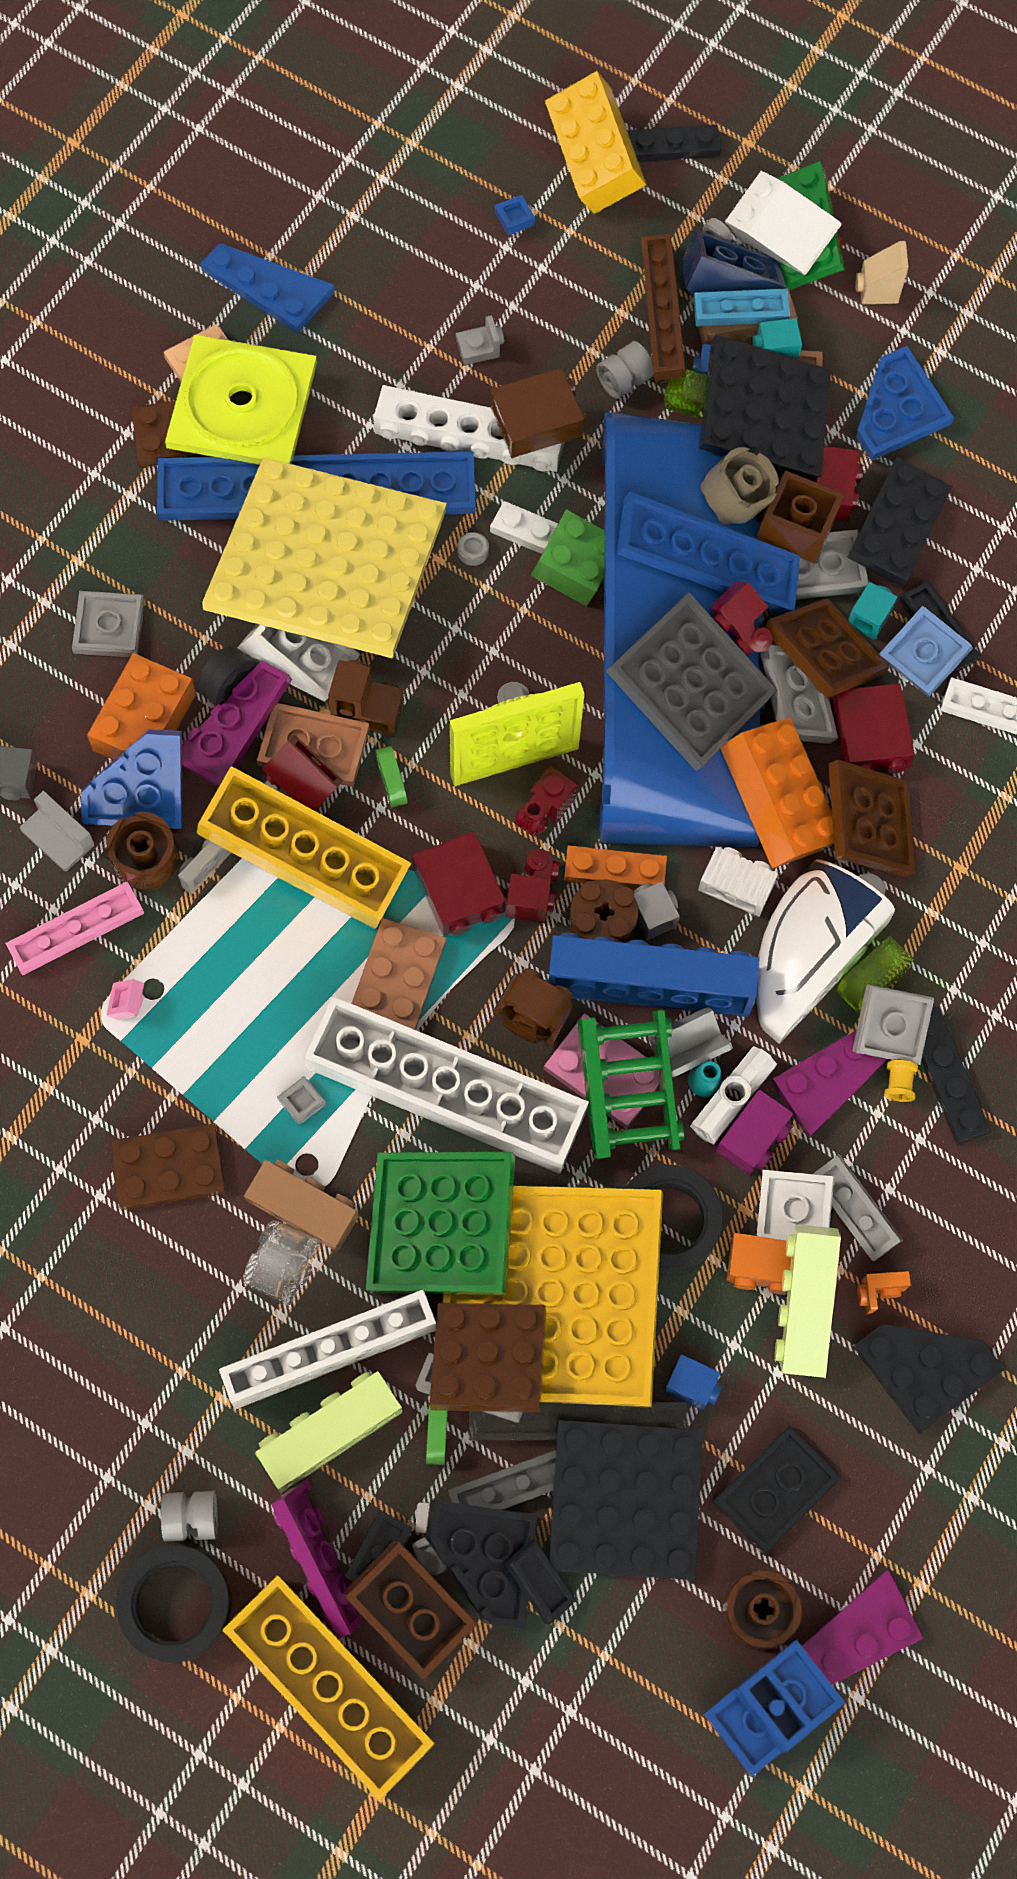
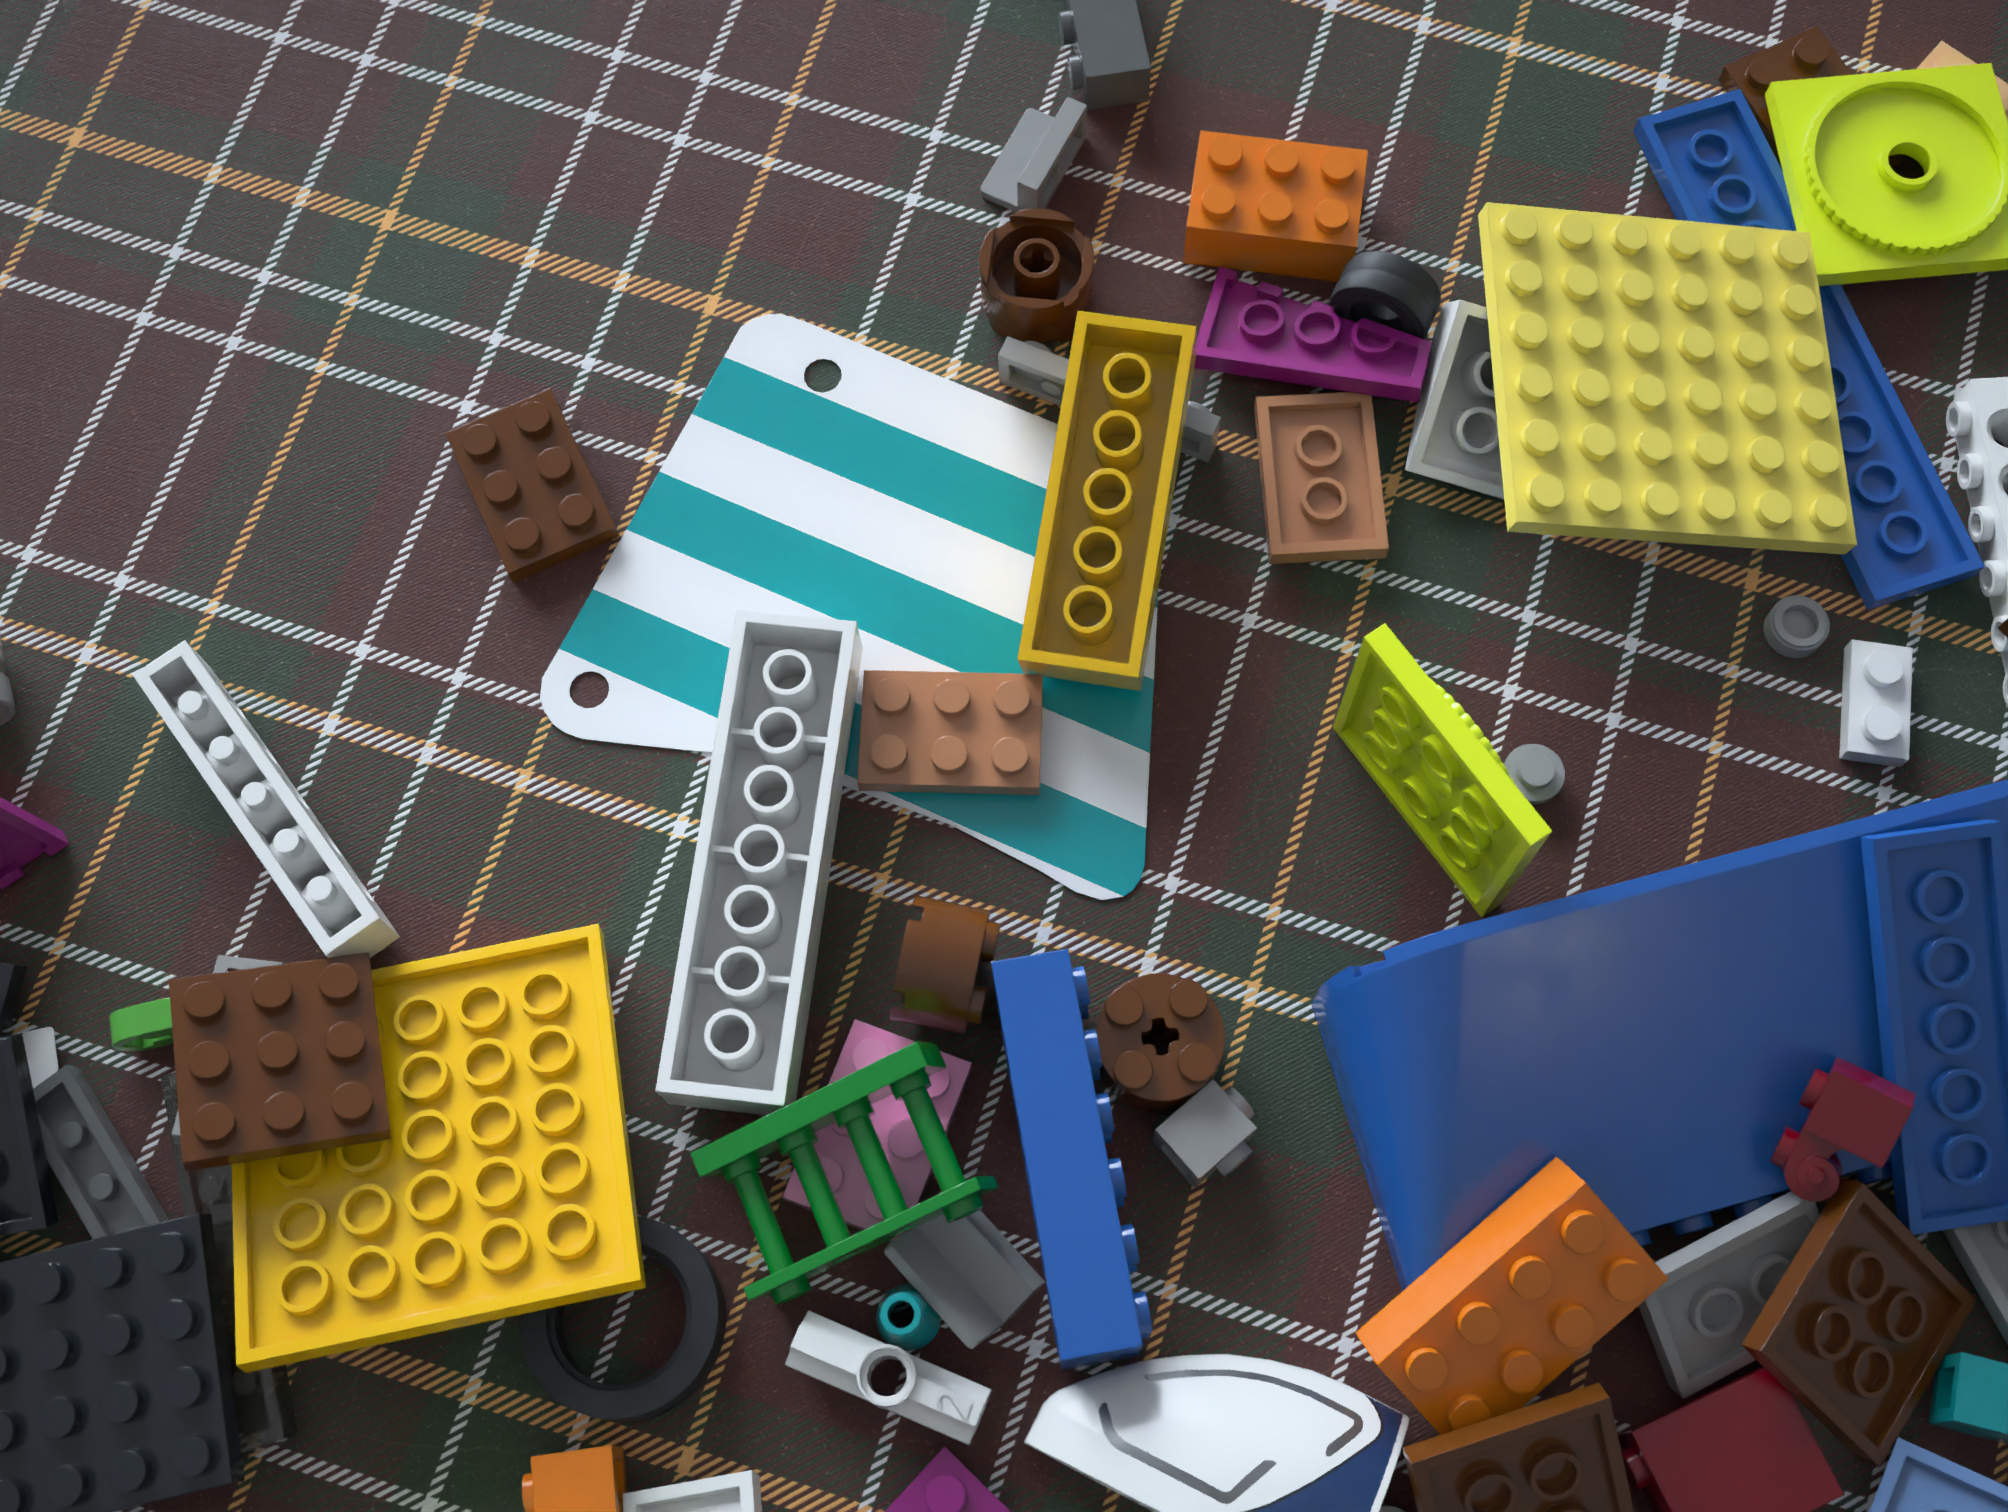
camera: 80 degrees right, 0 degrees up
bright pink plate [5,881,144,976] -> none
light grey tile [72,591,145,657] -> none
plate [81,729,183,829] -> none
bright pink plate [107,979,144,1019] -> none
clear brick [243,1220,320,1305] -> none
medium nougat brick [244,1160,359,1252] -> none
yellowish green brick [255,1371,403,1493] -> none
dark red brick [262,735,343,811] -> none
light grey tile [277,1076,326,1126] -> none
reddish brown brick [328,660,404,737] -> none
green plate [365,1152,515,1295] -> none
bright green beam [375,746,407,808] -> none
dark red brick [412,831,506,936] -> none
dark red brick [505,849,560,923] -> none
dark red brick [514,766,577,837] -> none
bright green brick [530,509,604,606] -> none
orange plate [564,846,667,889] -> none
dark grey plate [606,592,777,771] -> none
blue brick [664,1354,723,1411] -> none
white brick [698,847,778,917] -> none
magenta brick [716,1089,793,1176] -> none

